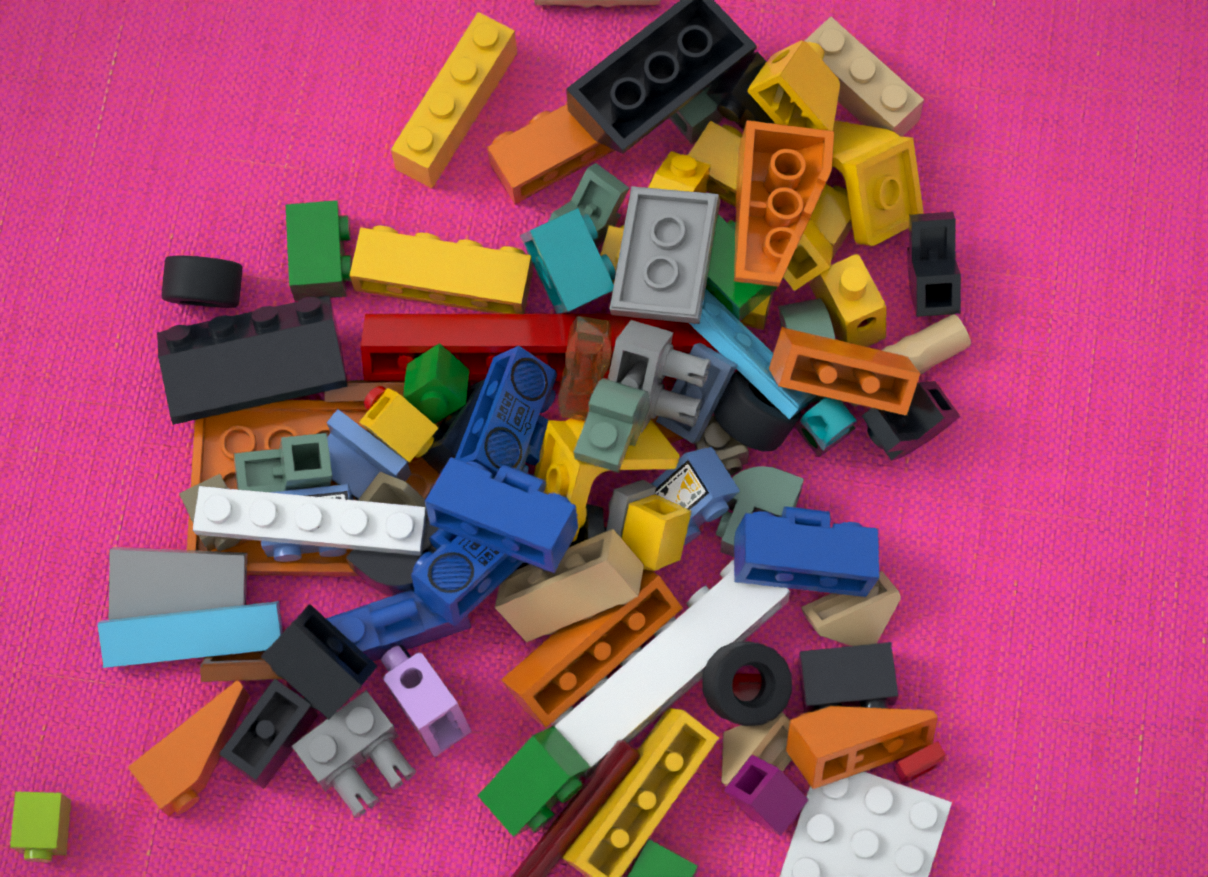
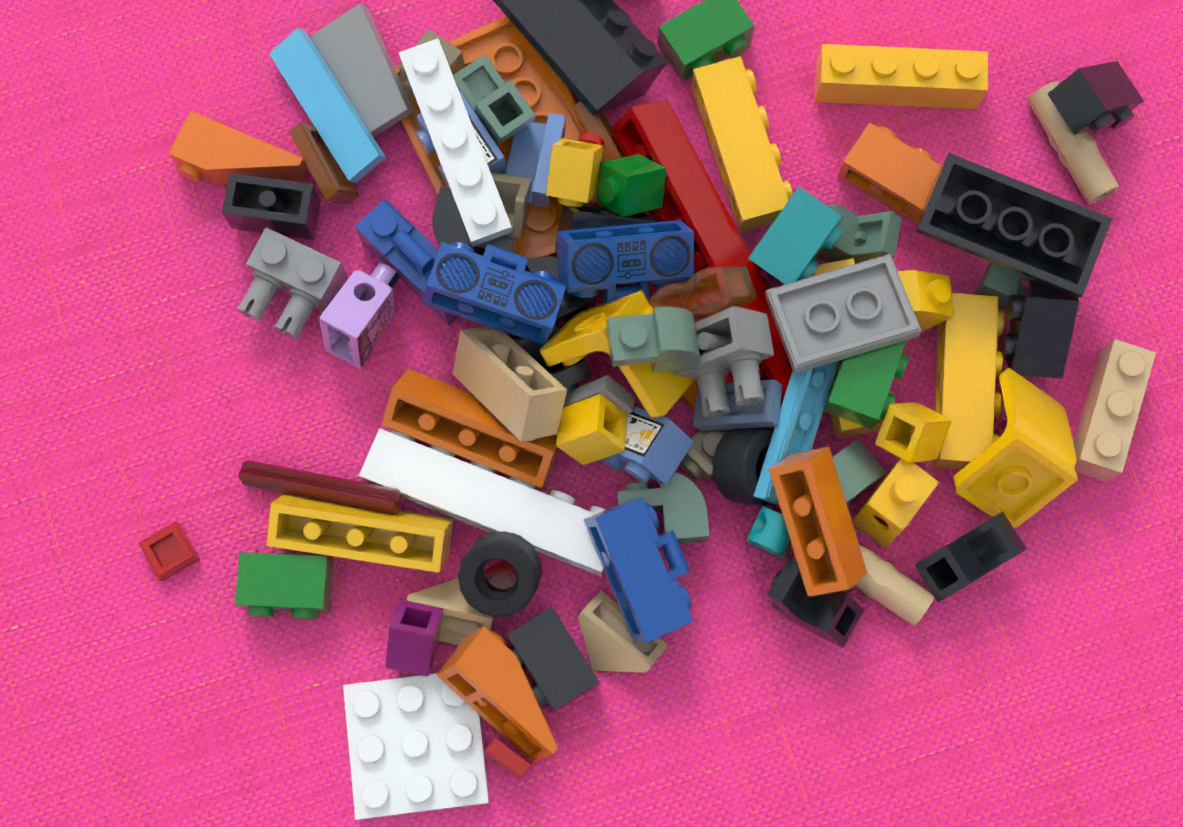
camera: 60 degrees right, 5 degrees up
lime brick [10,792,71,862] -> none
black brick [261,604,378,719] -> none
blue piece [425,457,578,573] -> none
green brick [477,726,591,837] -> none
orange wedge [734,120,834,287] -> none
yellow torso [747,40,840,131] -> none

